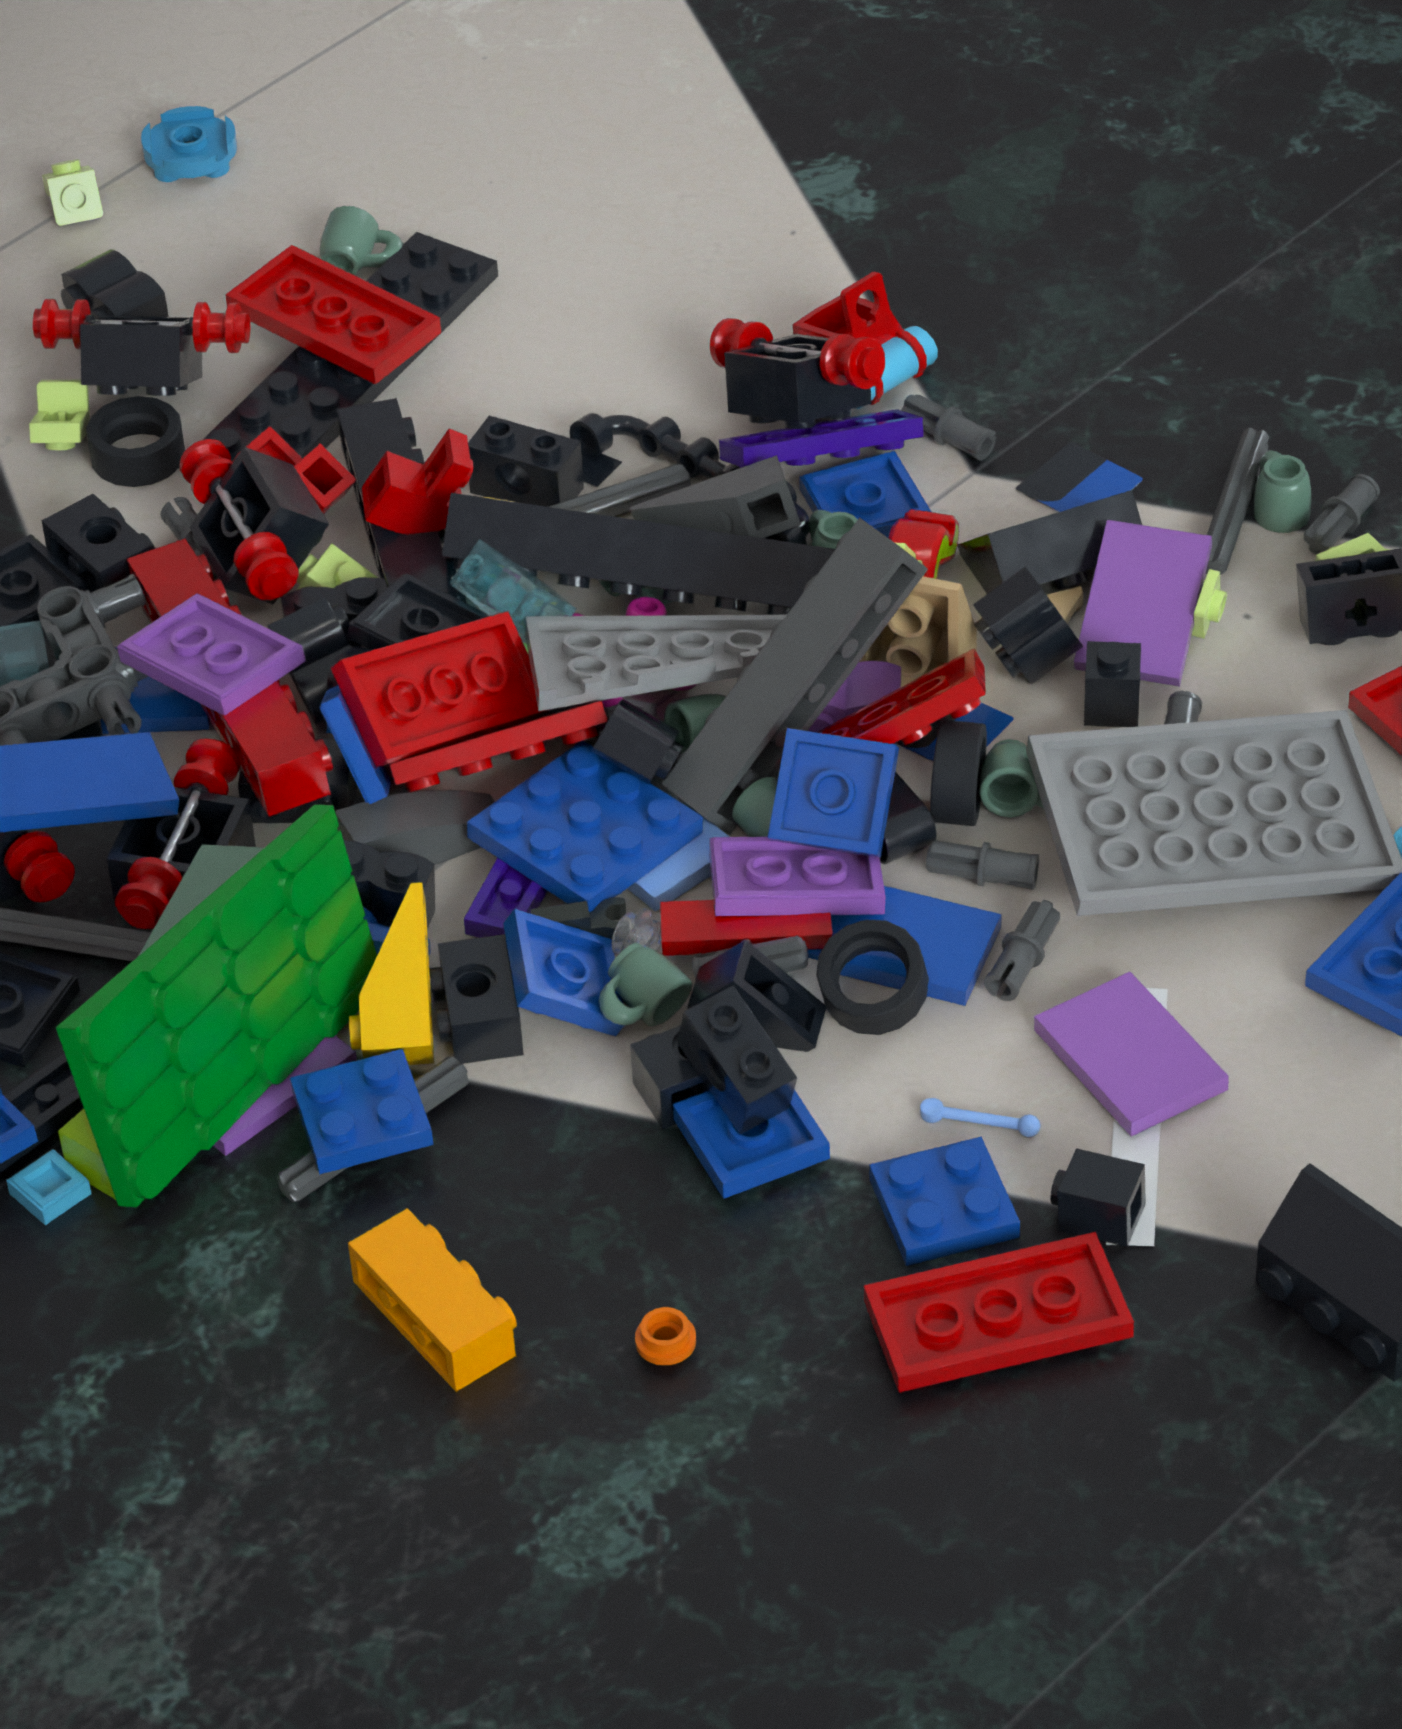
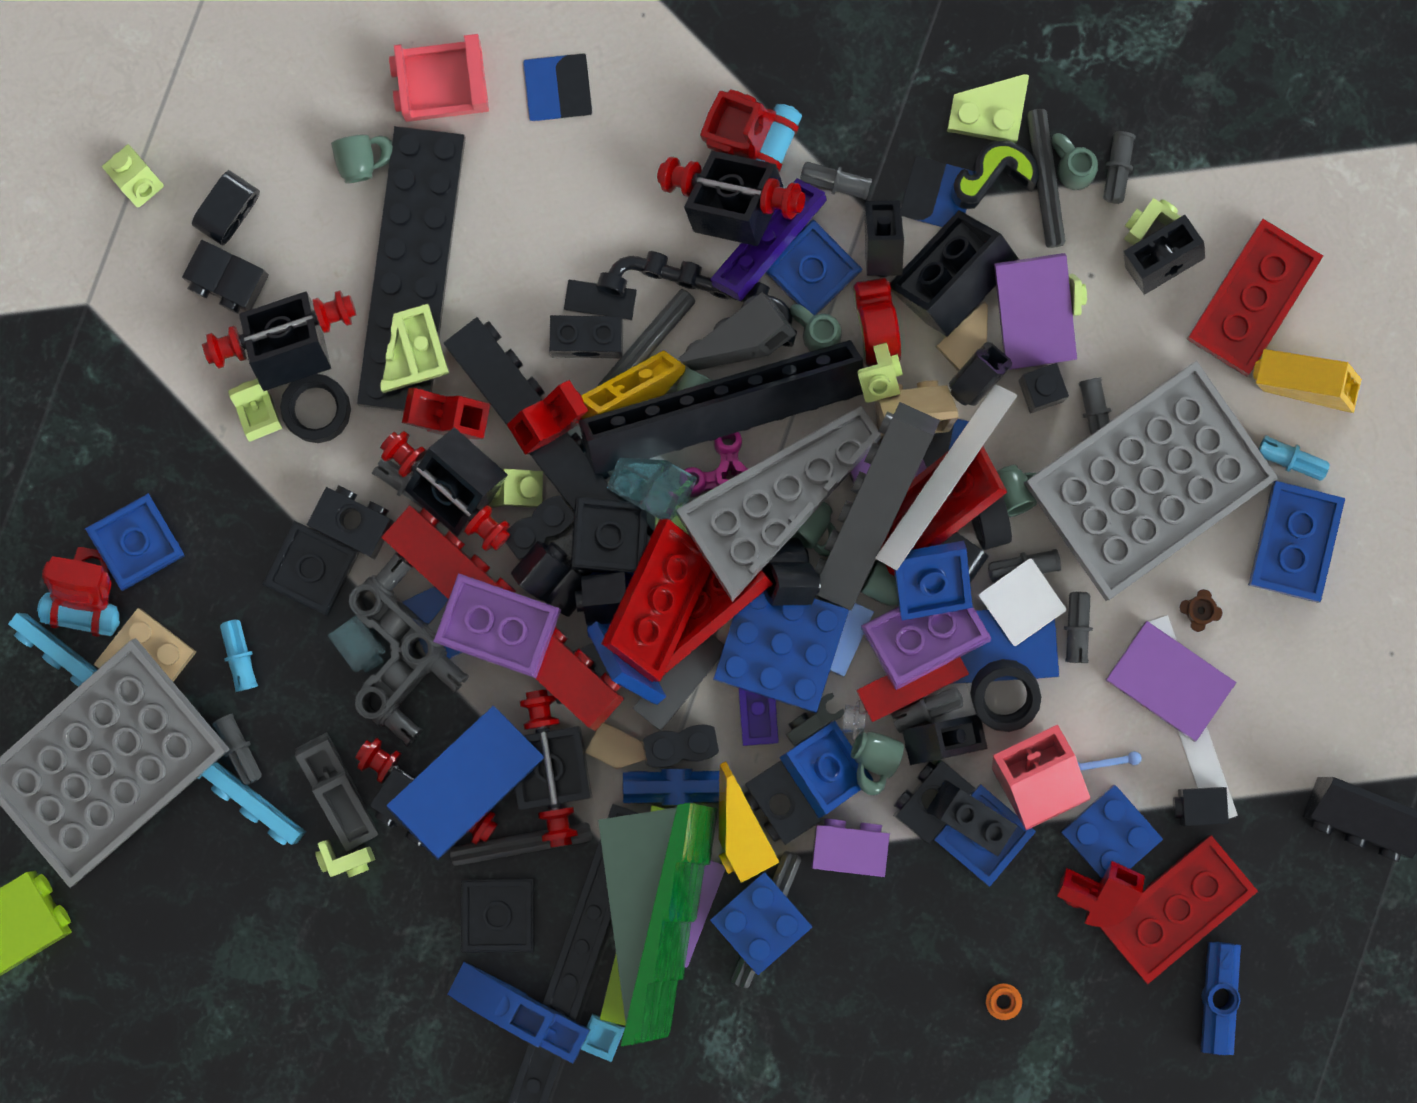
camera: 25 degrees left, 40 degrees up
dark azure plate [141,106,237,182] -> none
red plate [225,245,441,385] -> none
light orange brick [348,1208,517,1392] -> none
none -> black beam [192,170,260,245]
none -> yellowish green wing [380,304,449,393]
none -> coral panel [389,34,489,122]
none -> sticker [523,53,592,121]
none -> medium lavender brick [811,818,890,877]
none -> black slope [864,200,904,277]
none -> white sticker [875,384,1018,570]
none -> yellowish green wing [947,74,1029,144]
none -> black animal [951,140,1039,209]
none -> white sticker [979,558,1066,646]
none -> coral slope [992,724,1090,830]
none -> red brick [1057,861,1145,927]
none -> reddish brown plate [1179,589,1223,632]
none -> blue piece [1201,942,1241,1055]

